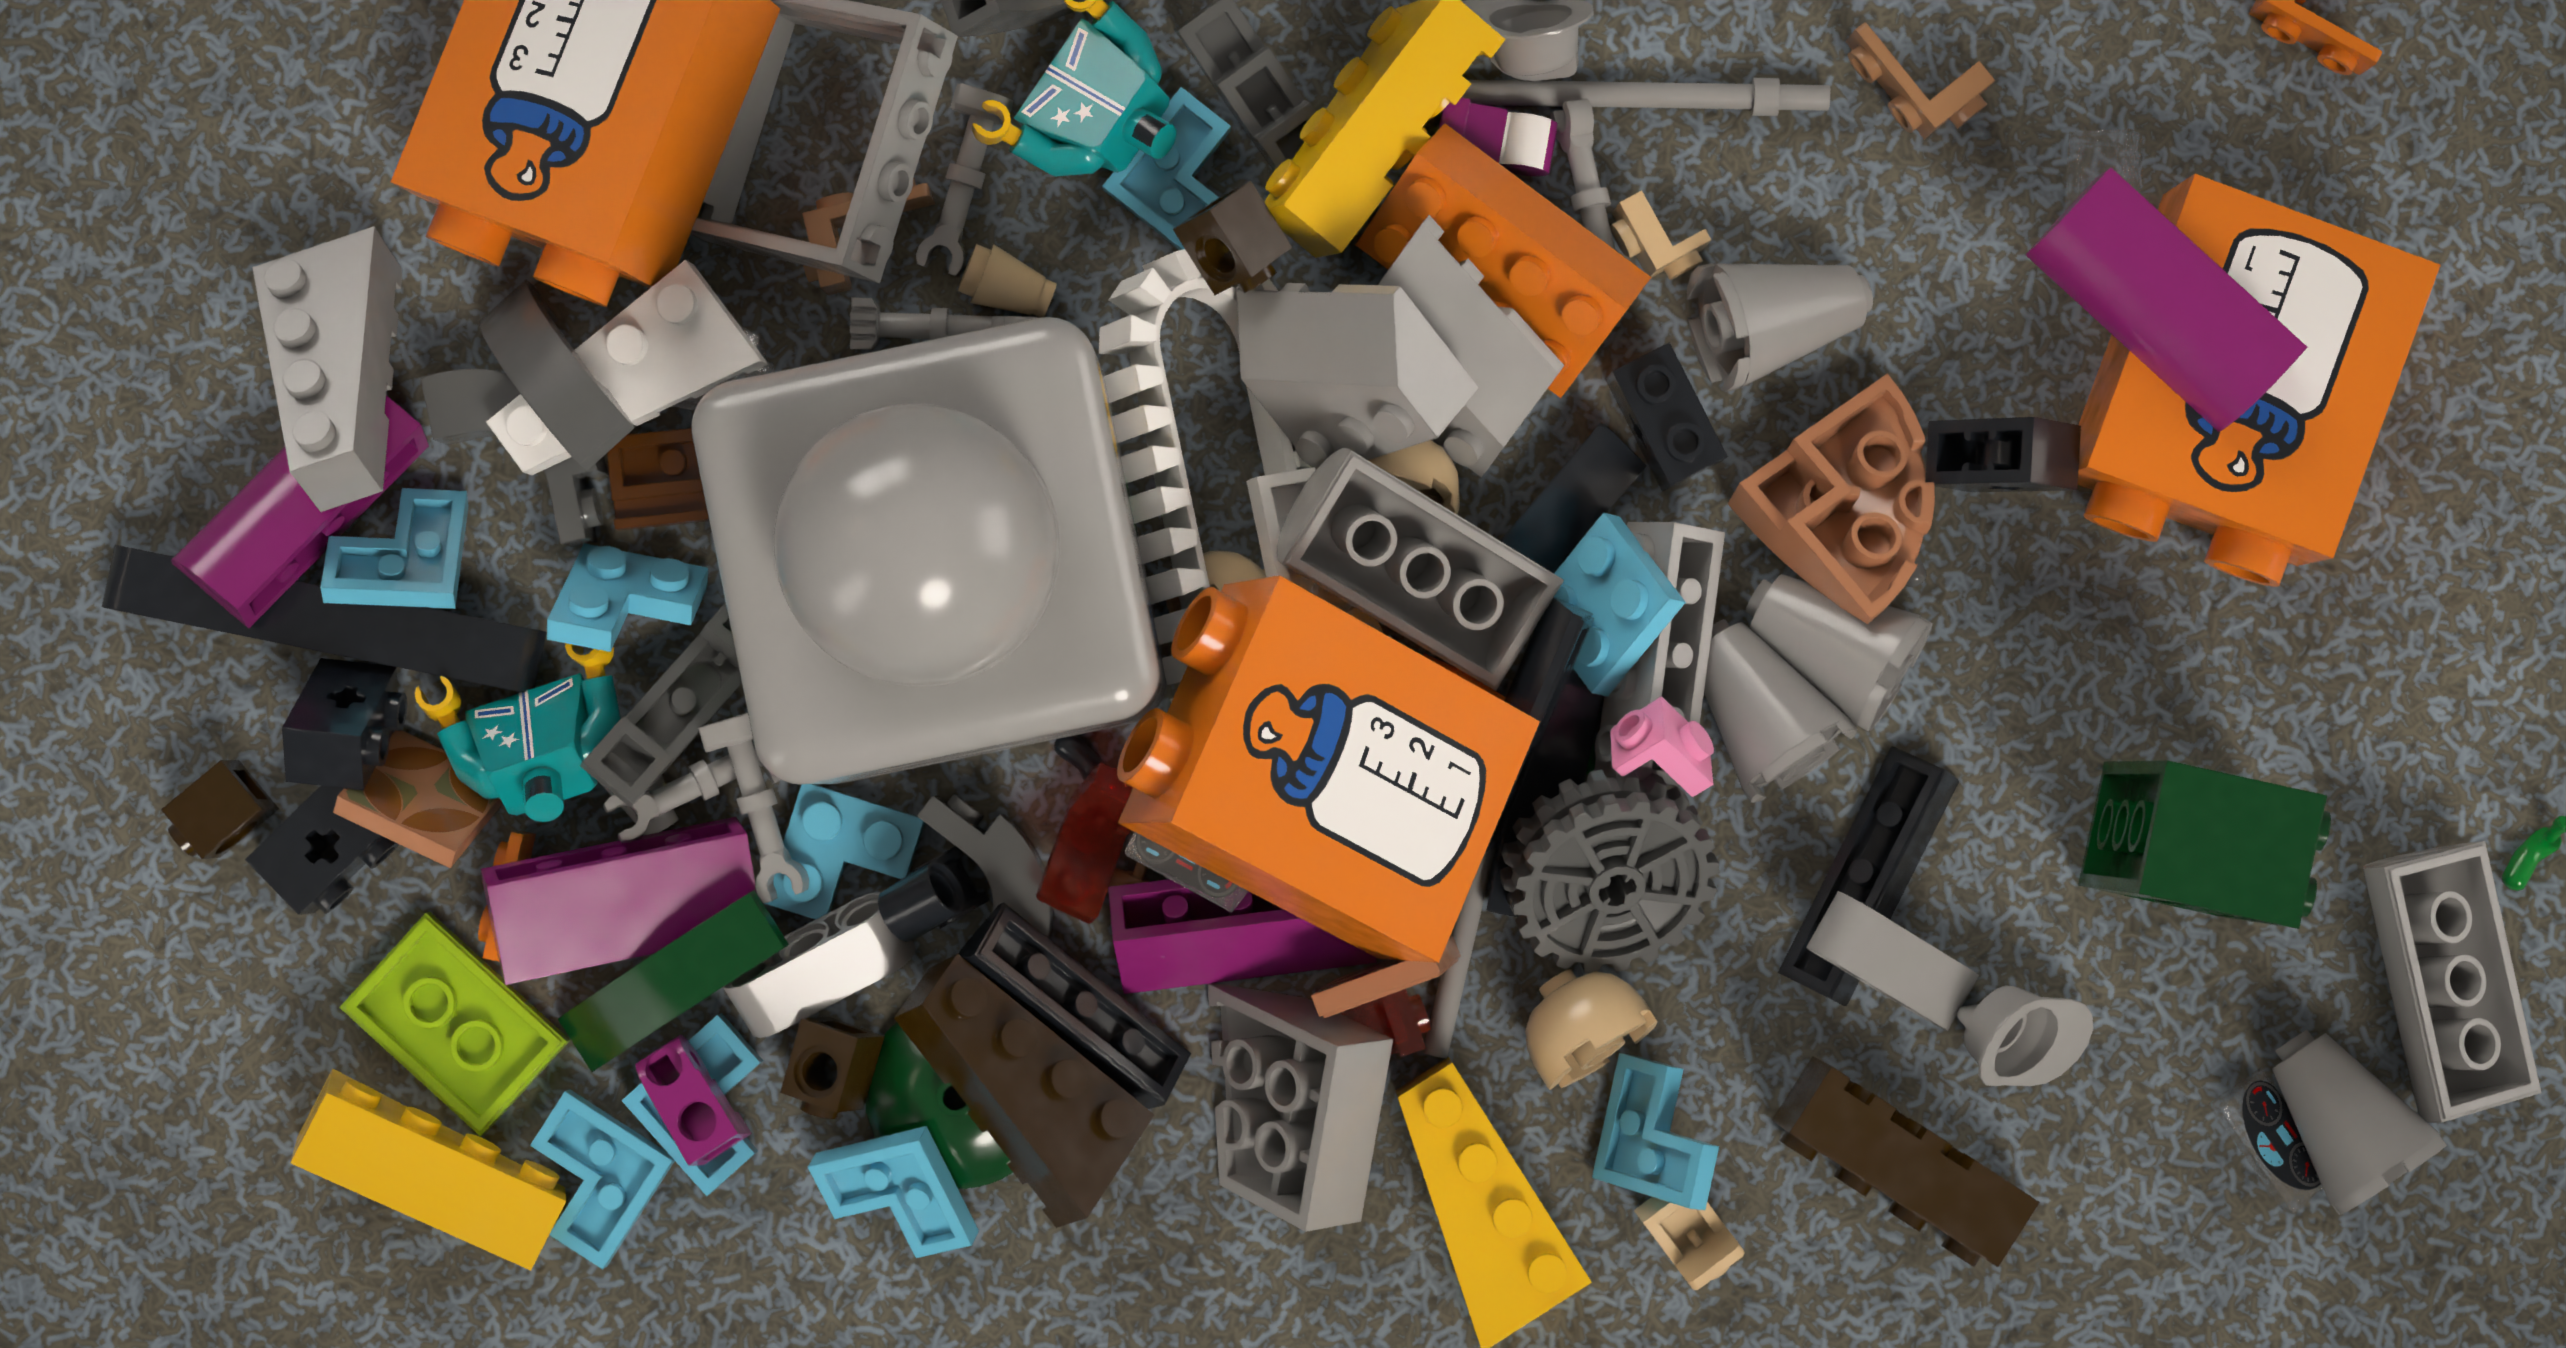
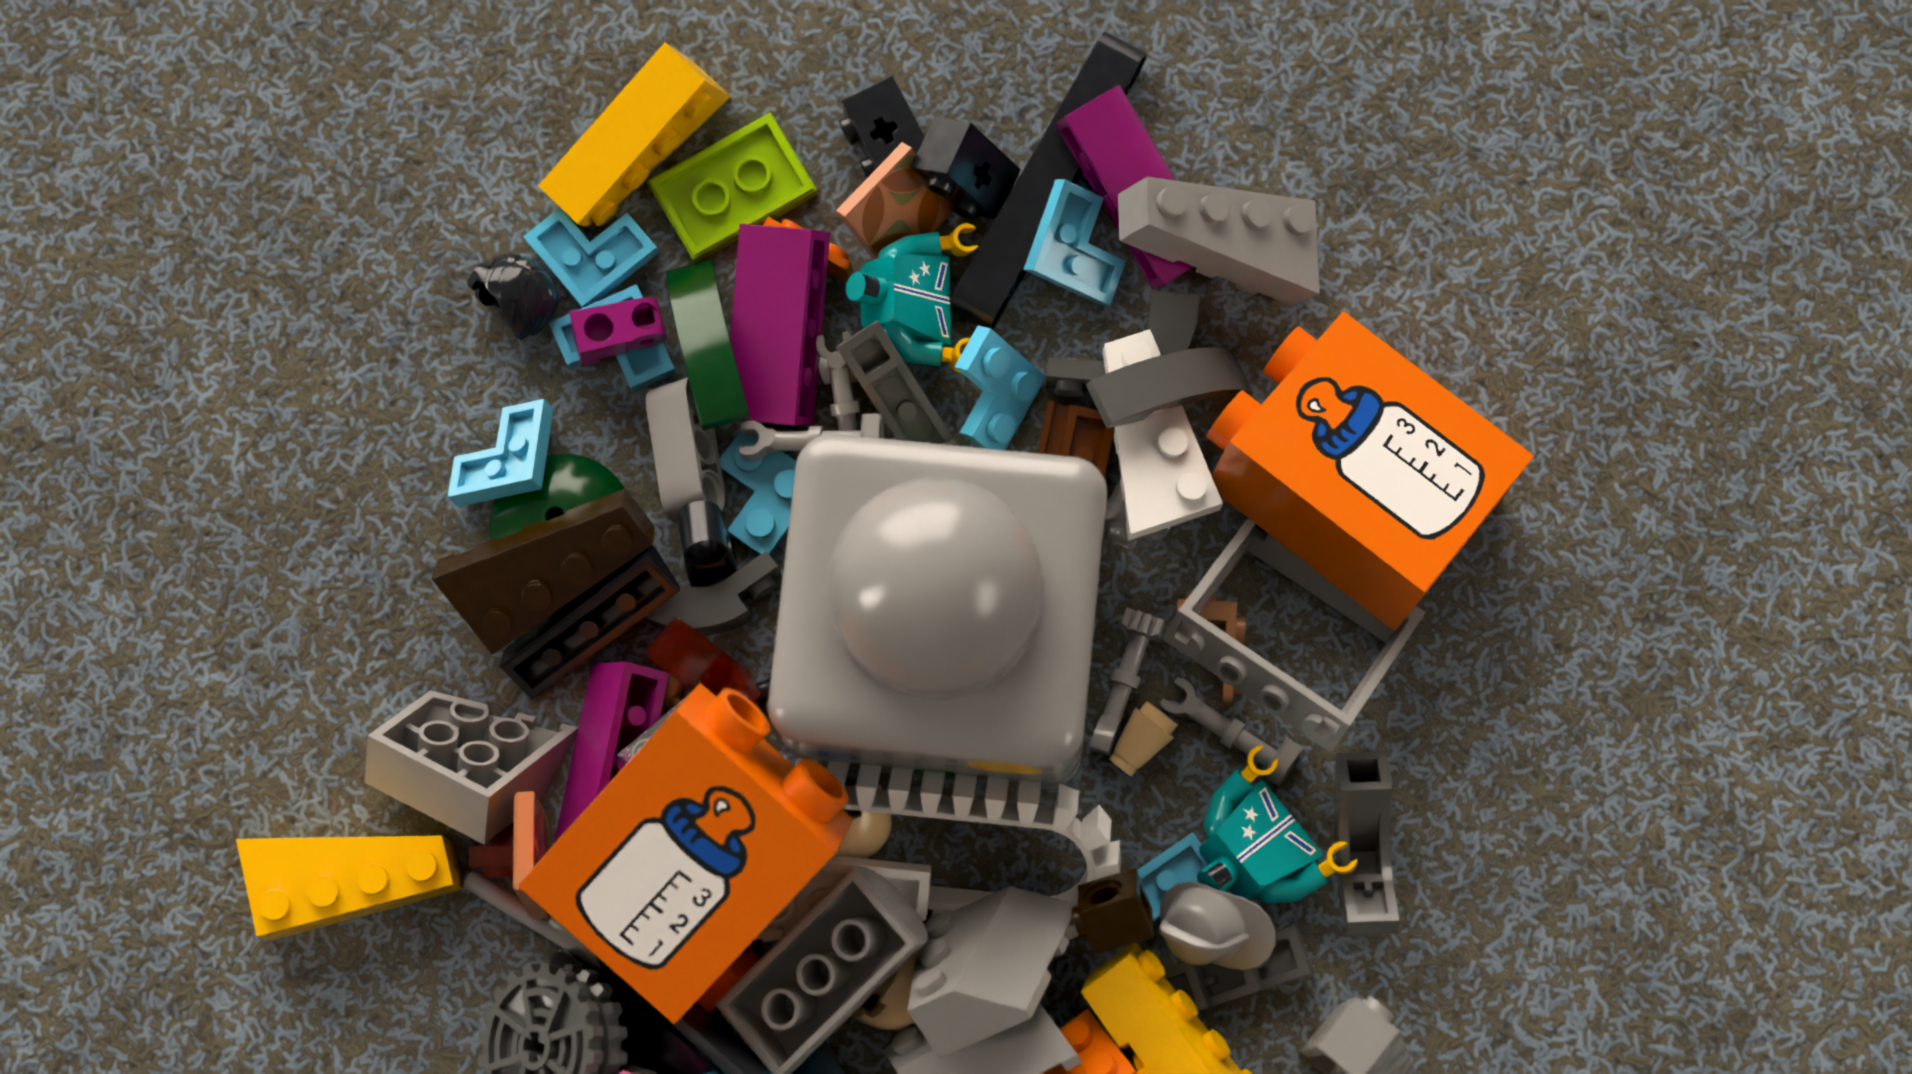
camera: 115 degrees right, 10 degrees down
dark brown brick [161,760,279,859] -> none
dark brown brick [780,1017,885,1119] -> none
tan cylinder [1525,969,1658,1090] -> none
medium azure plate [1592,1053,1719,1210] -> none
tan bracket [1634,1197,1745,1290] -> none
none -> black hair [467,252,559,341]
none -> light grey piece [1159,881,1276,970]

